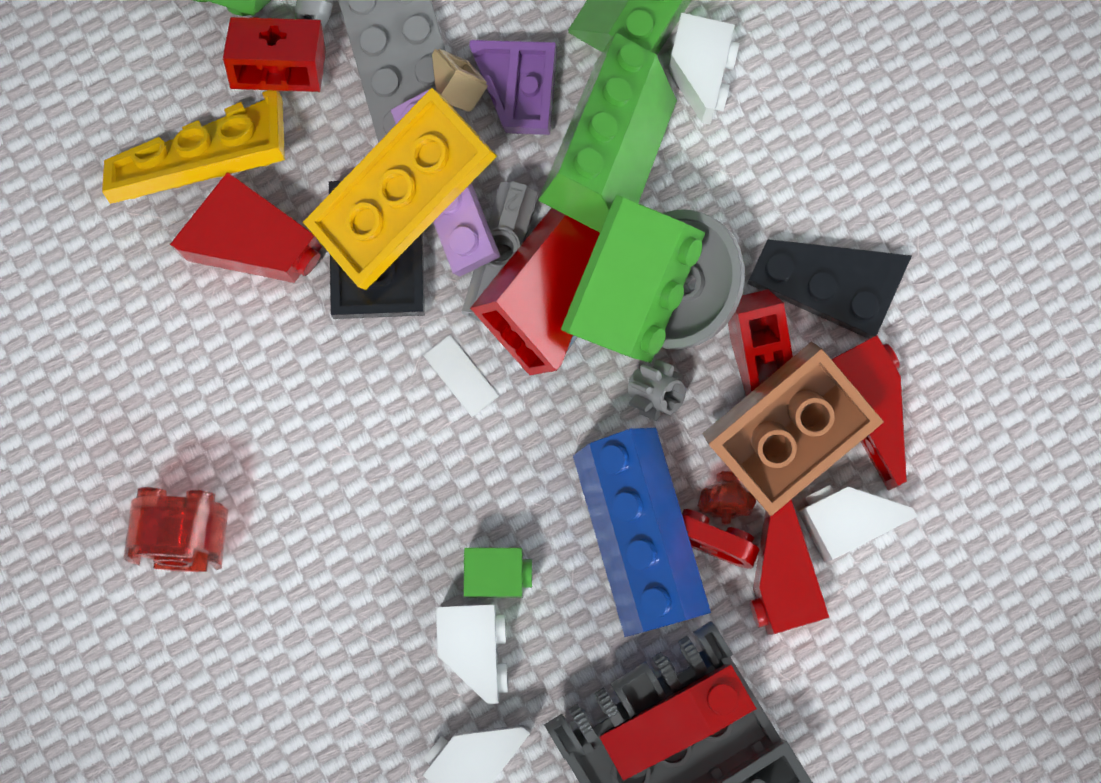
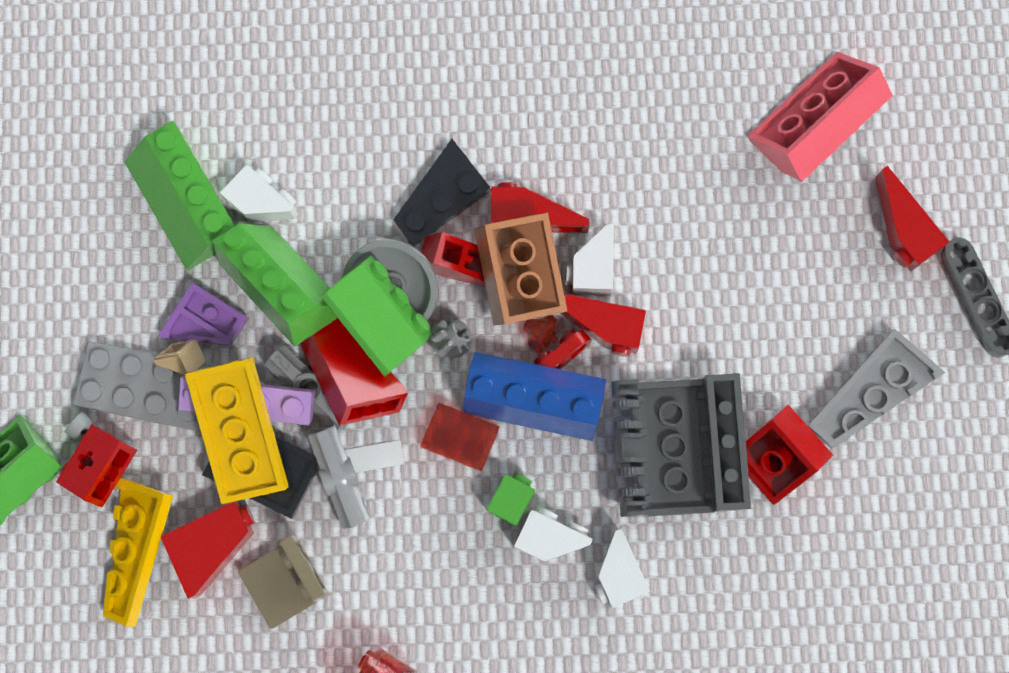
camera: 60 degrees left, 0 degrees up
red slope [599,664,757,781] -> none
none -> dark tan bracket [239,535,330,629]
none -> light grey piece [307,424,369,529]
none -> clear red plate [420,402,500,472]

